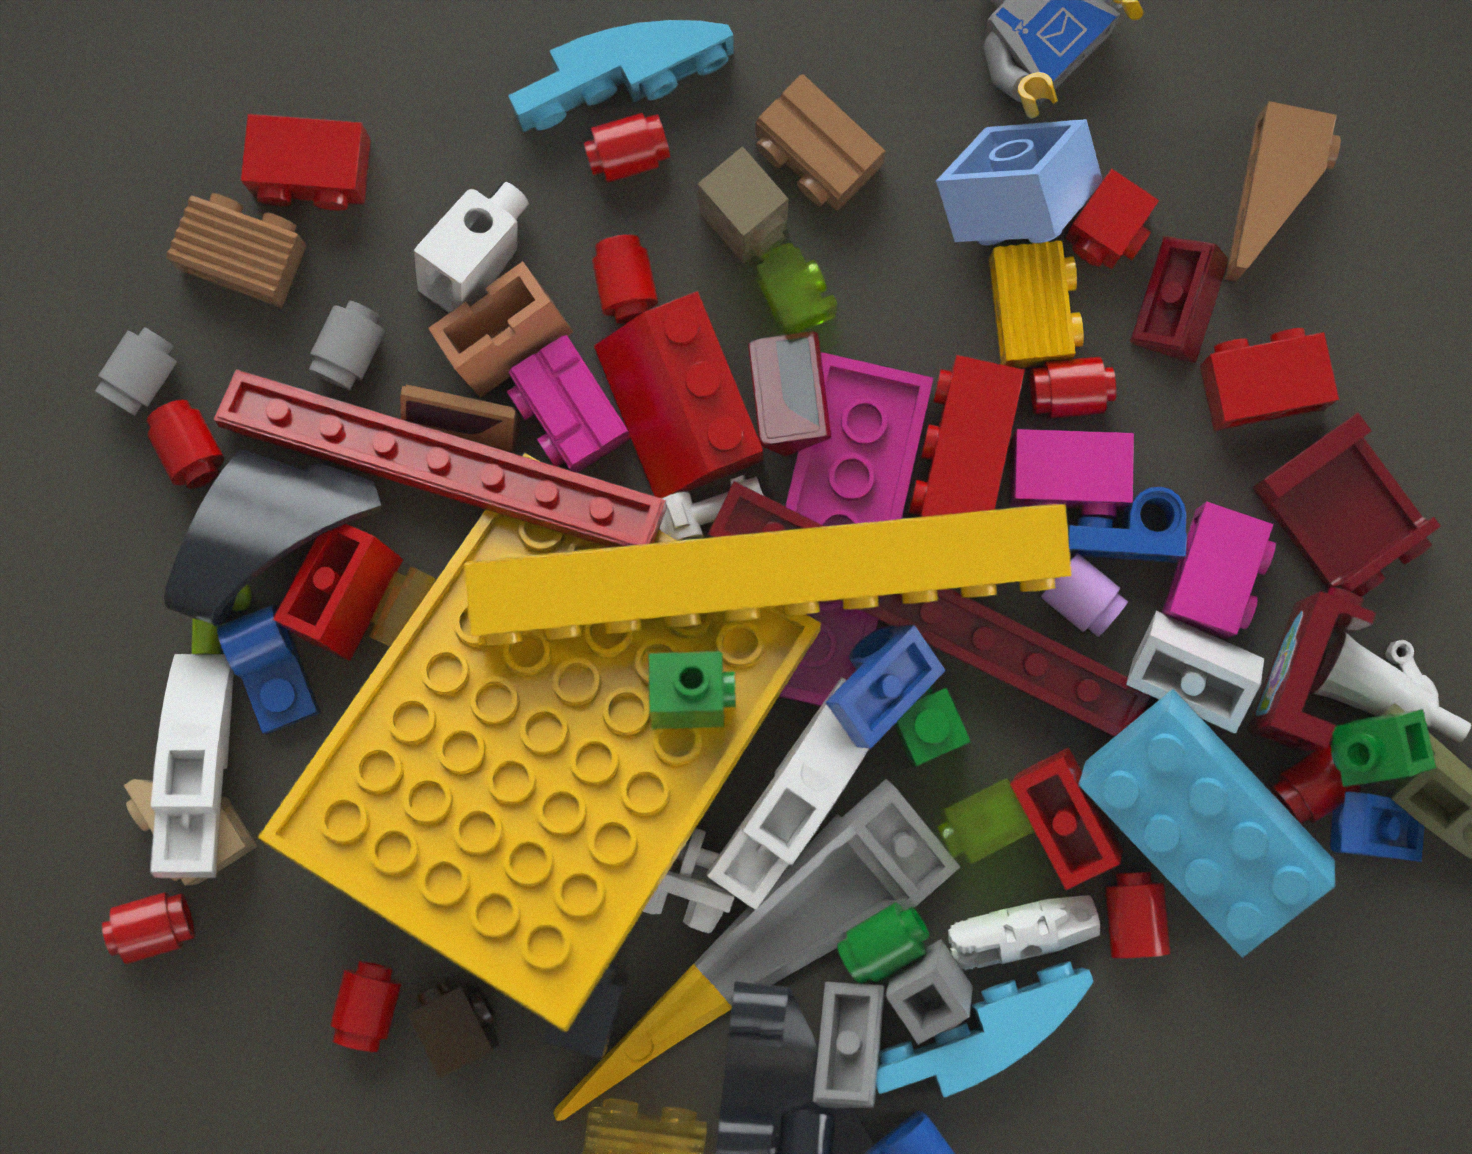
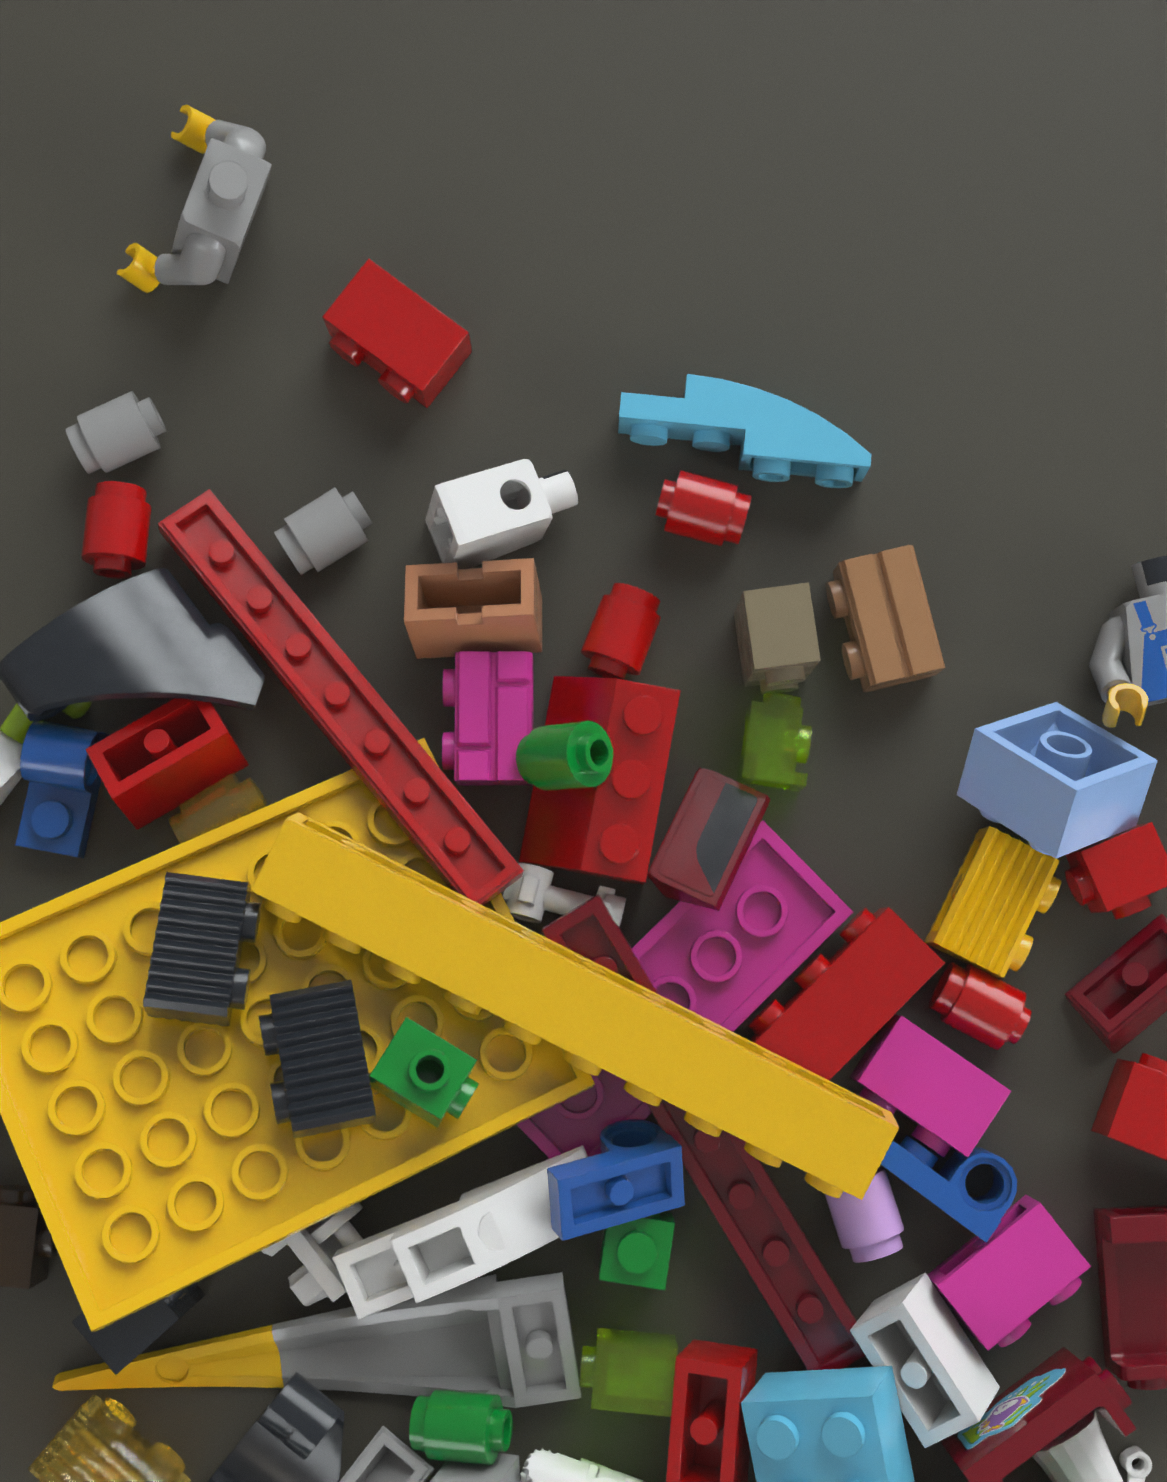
camera: 30 degrees right, 0 degrees up
medium nougat brick [166,193,307,308] -> none
medium nougat slope [400,384,521,453] -> none
none -> light grey torso [117,105,272,293]
none -> black brick [143,872,261,1026]
none -> black brick [259,980,376,1138]
none -> green brick [516,721,613,791]

